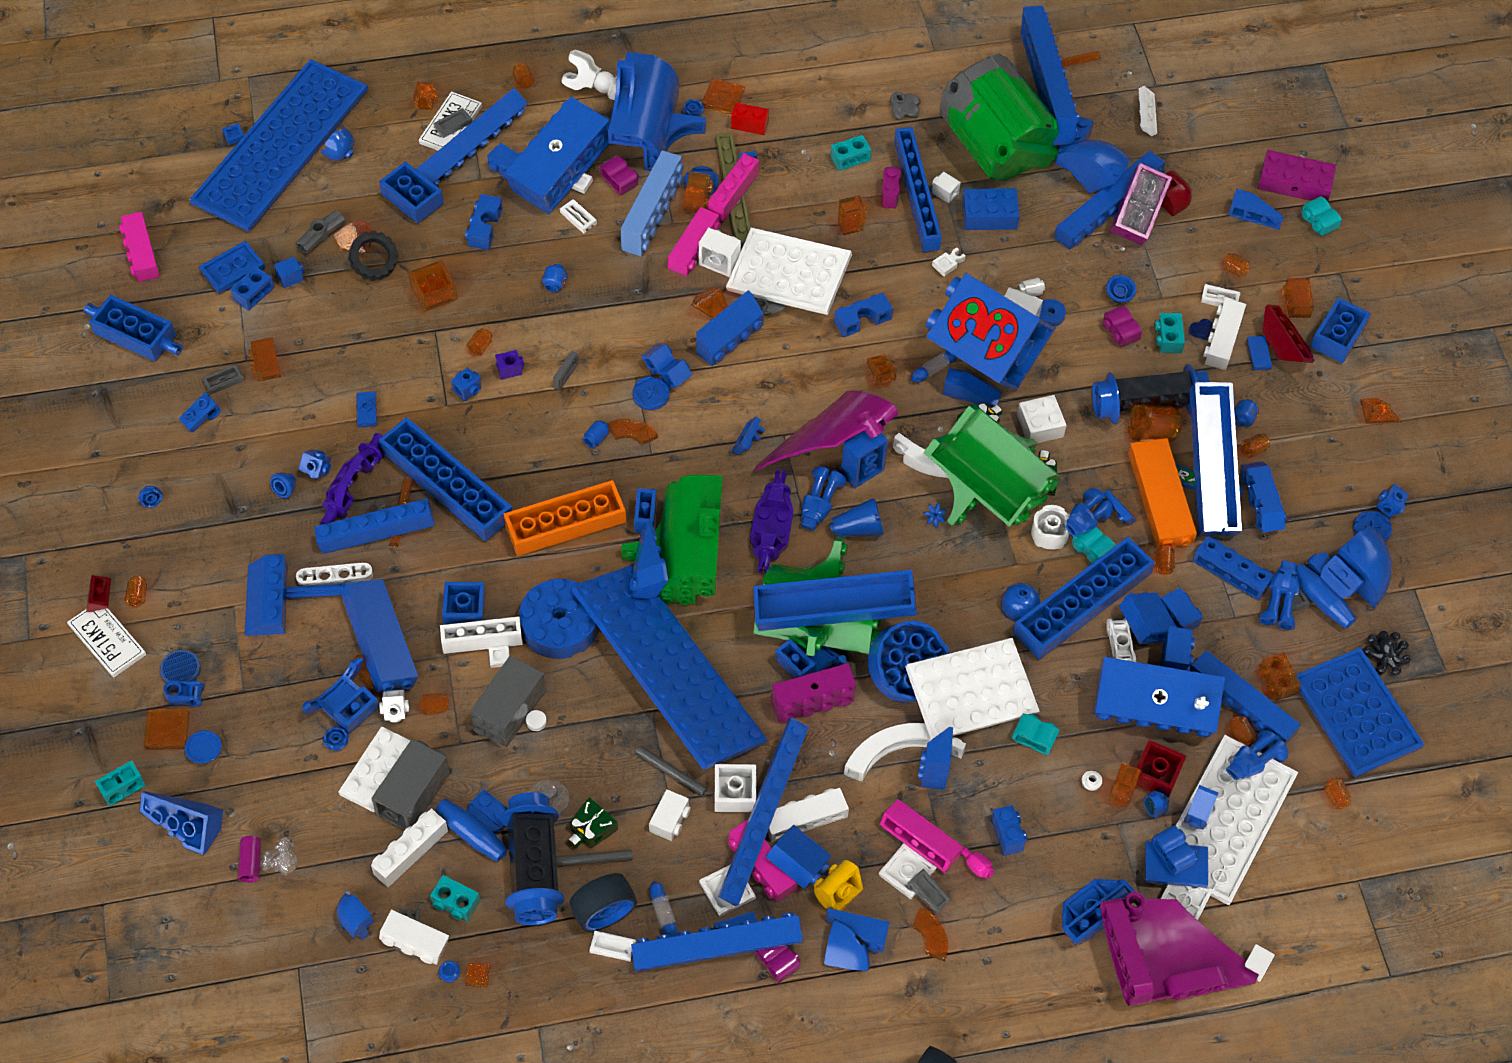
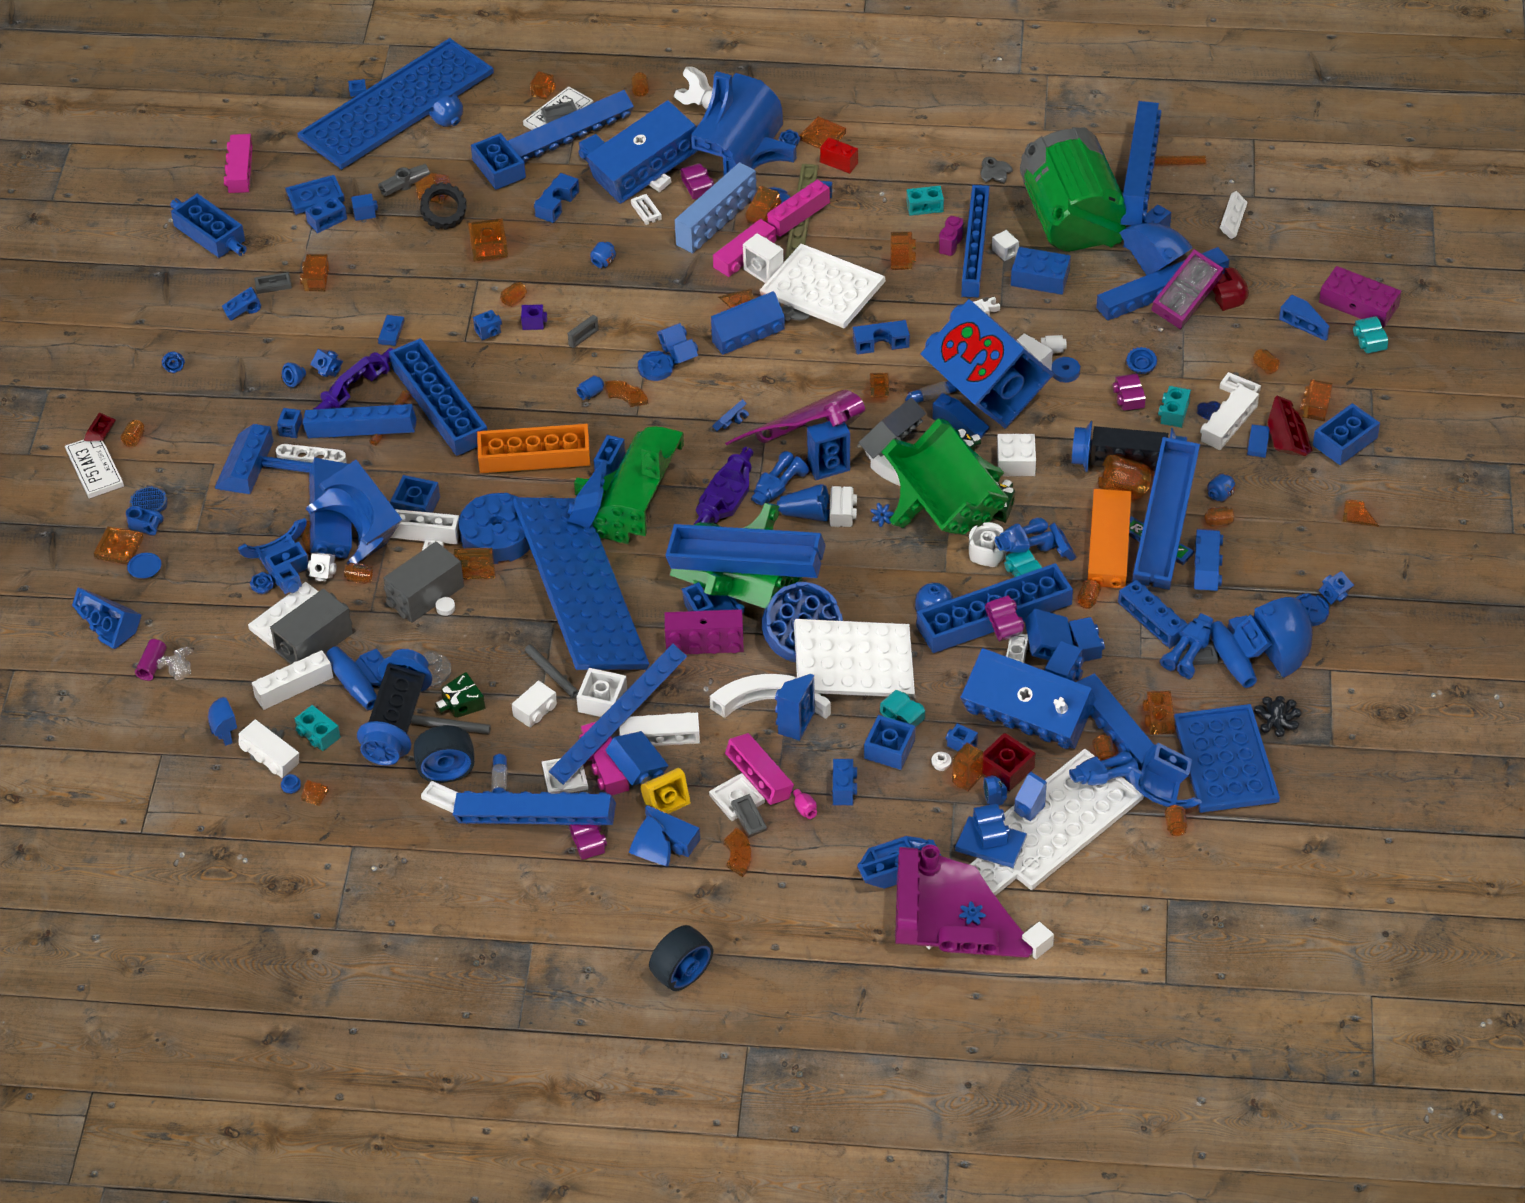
camera: 20 degrees right, 10 degrees down
teal brick [95,760,146,807] -> none
none -> blue brick [273,563,302,594]
none -> blue brick [277,408,303,438]
none -> blue piece [306,460,403,568]
none -> clear orange plate [454,548,495,580]
none -> white brick [830,486,857,527]
none -> dark grey brick [858,397,926,459]
none -> blue brick [864,715,916,770]
none -> blue brick [946,723,978,758]
none -> blue plant [959,901,986,925]
none -> magenta brick [985,595,1024,642]
none -> blue piece [1129,743,1202,809]

